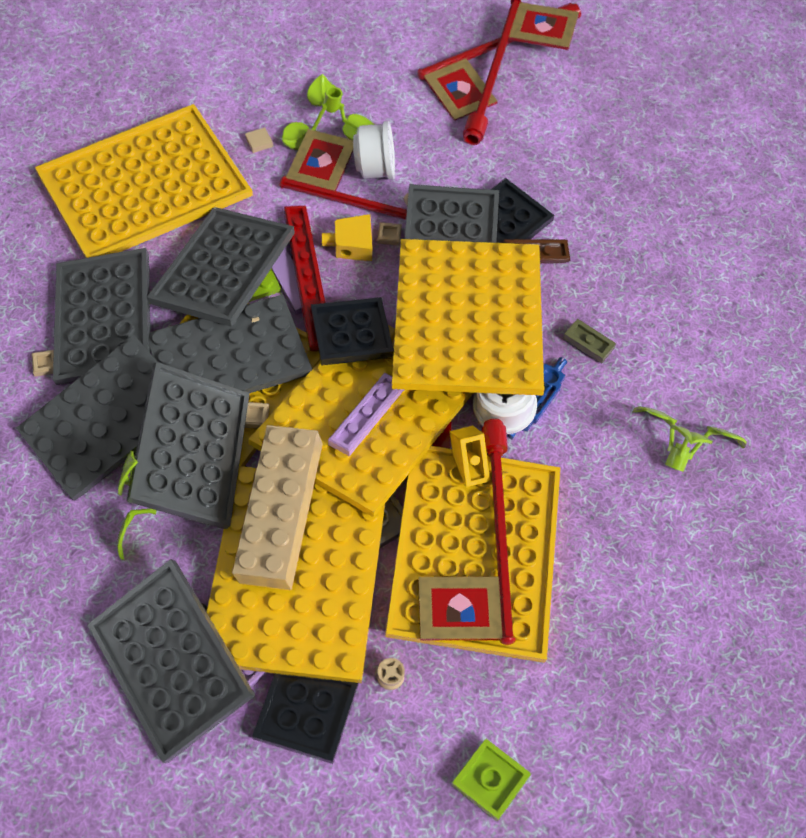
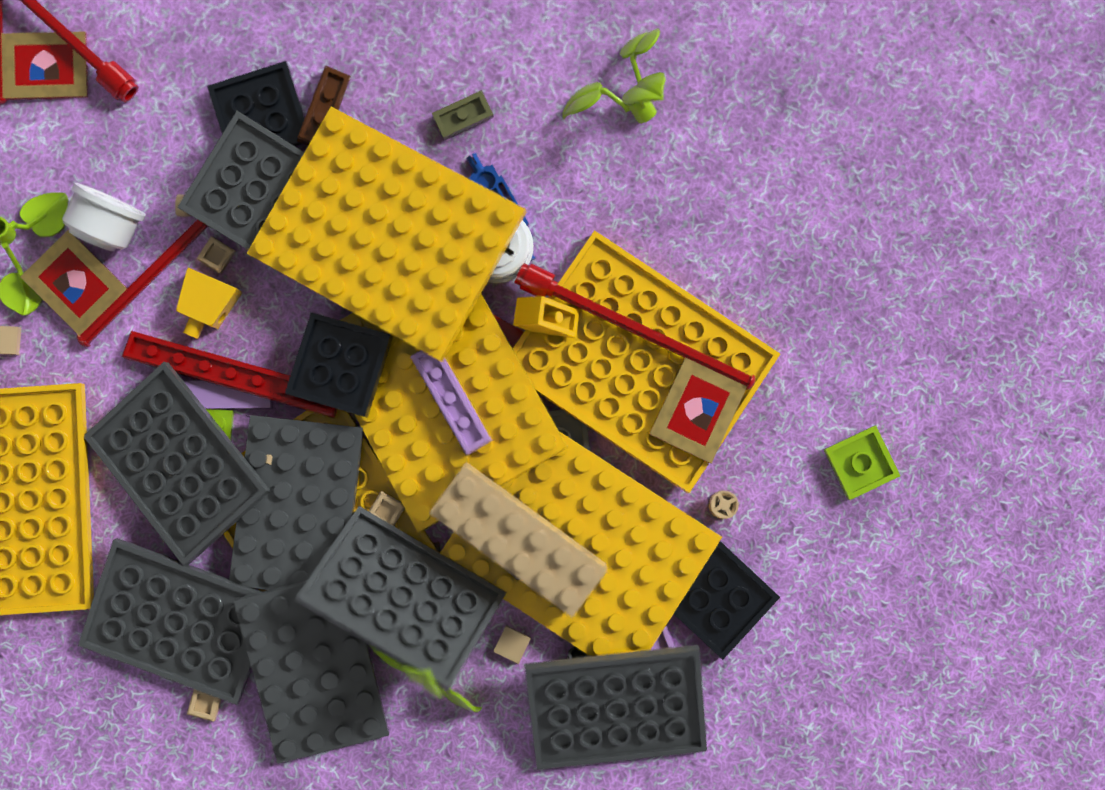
camera: 60 degrees left, 25 degrees up
none -> tan tile [493,625,531,664]

